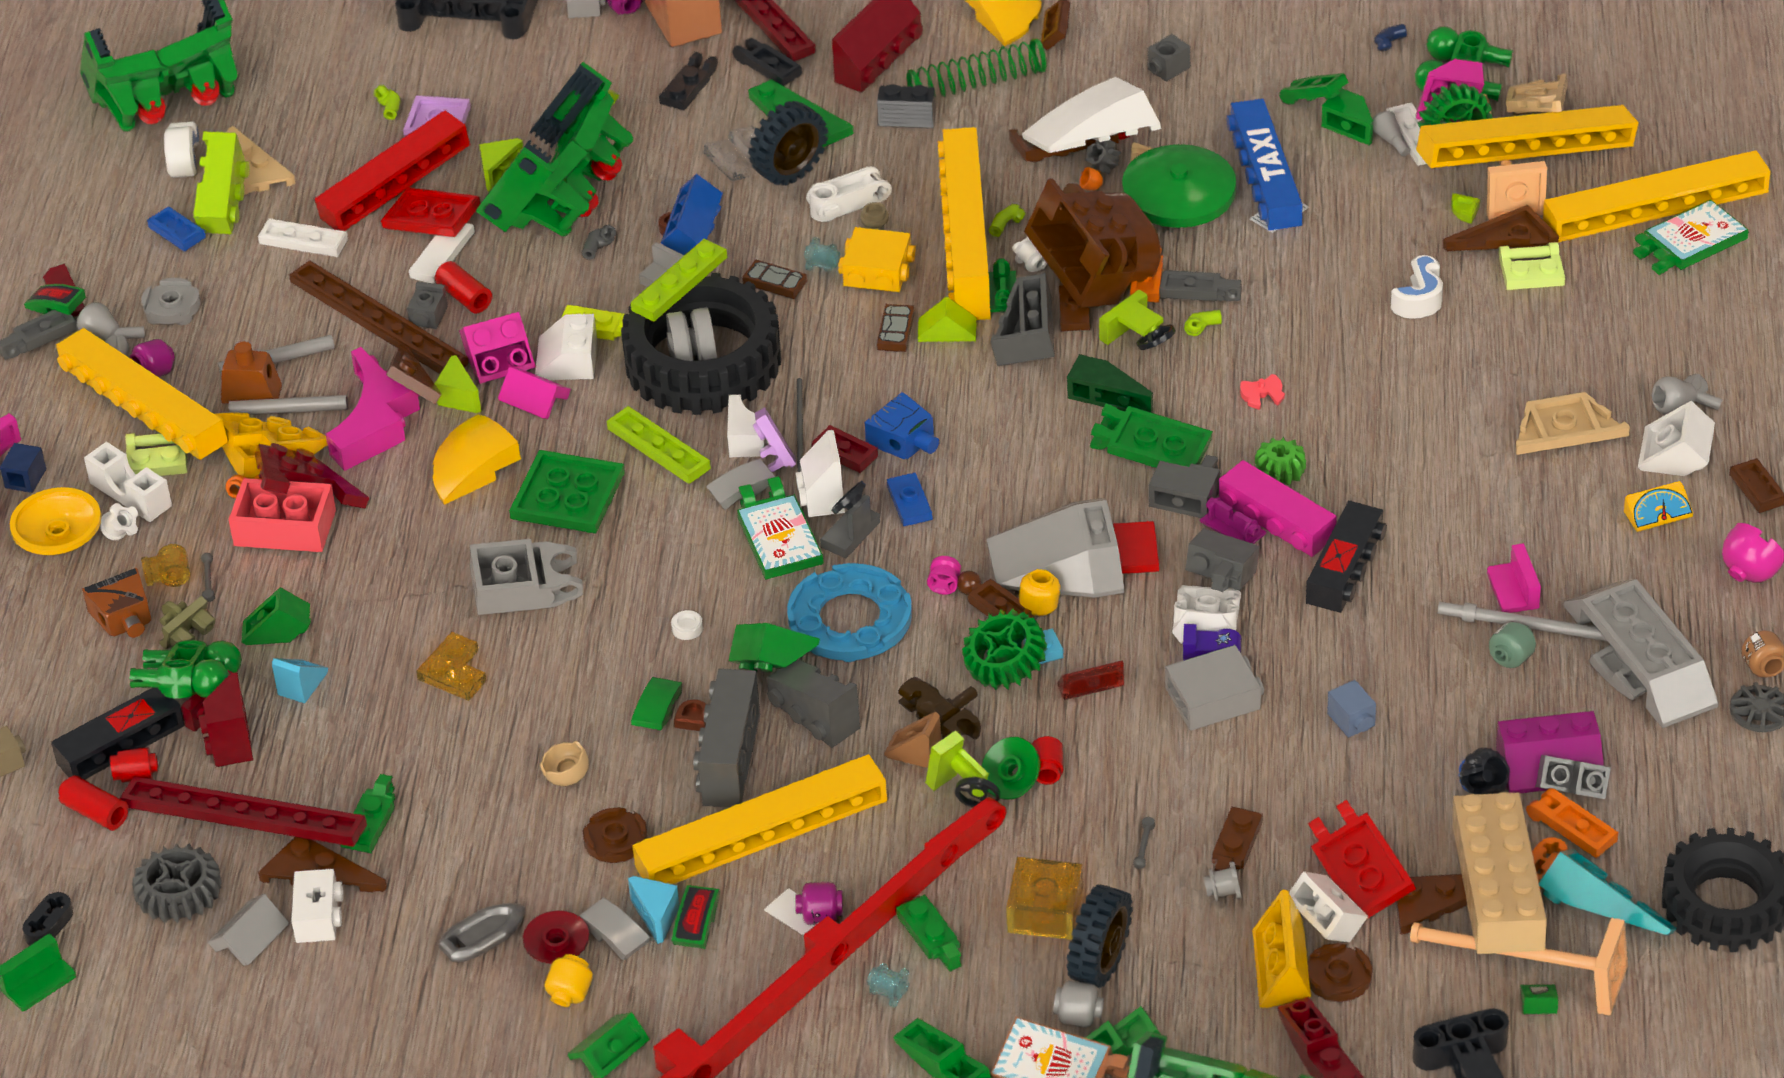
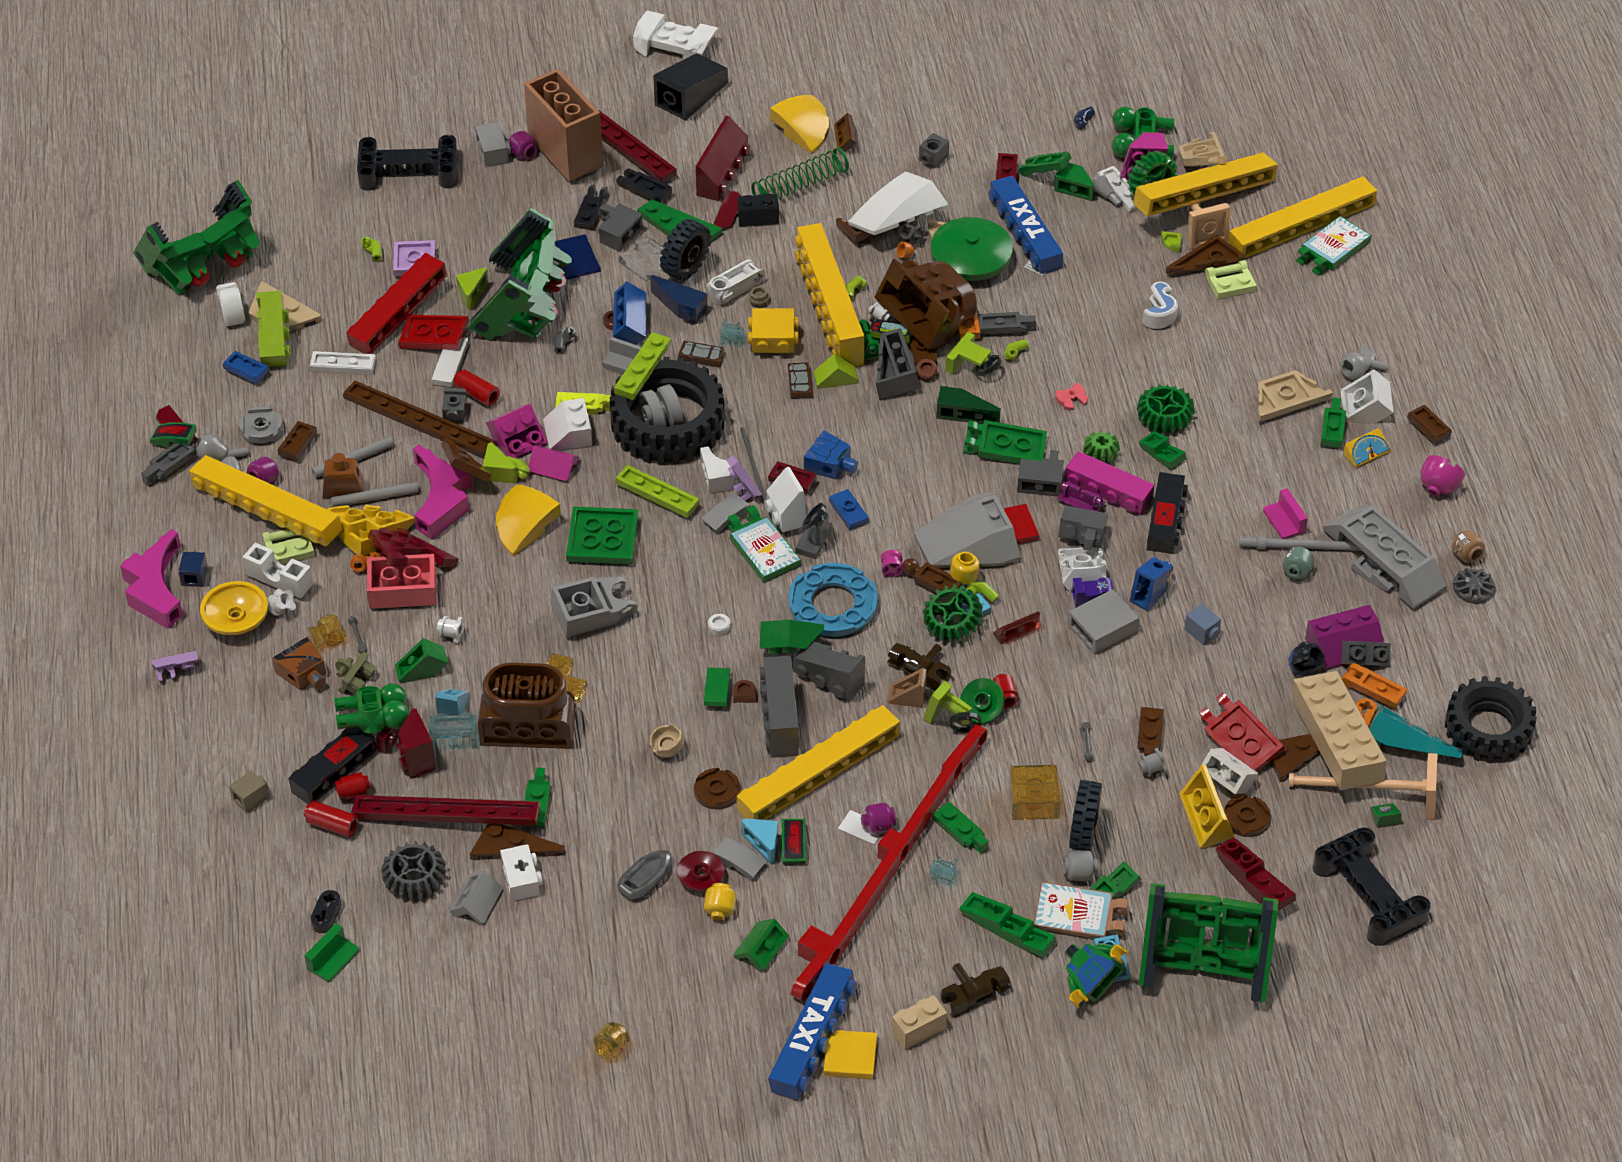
camera: 15 degrees left, 5 degrees up
none -> reddish brown plate [277,421,317,461]
none -> clear light blue window [429,712,477,750]
none -> white brick [436,616,464,643]
none -> reddish brown brick [477,662,577,749]
none -> lime arm [507,456,530,480]
none -> clear blue piece [554,234,601,280]
none -> dark grey hinge [598,203,643,252]
none -> dark blue slope [650,275,708,324]
none -> dark red piece [713,190,742,231]
none -> tile [869,318,912,343]
none -> copper tile [916,359,937,381]
none -> lime arm [966,582,999,603]
none -> dark red plate [996,153,1018,180]
none -> blue torso [1129,557,1173,611]
none -> green gear [1137,383,1195,434]
none -> green slope [1139,431,1187,469]
none -> green hinge [1320,397,1346,448]

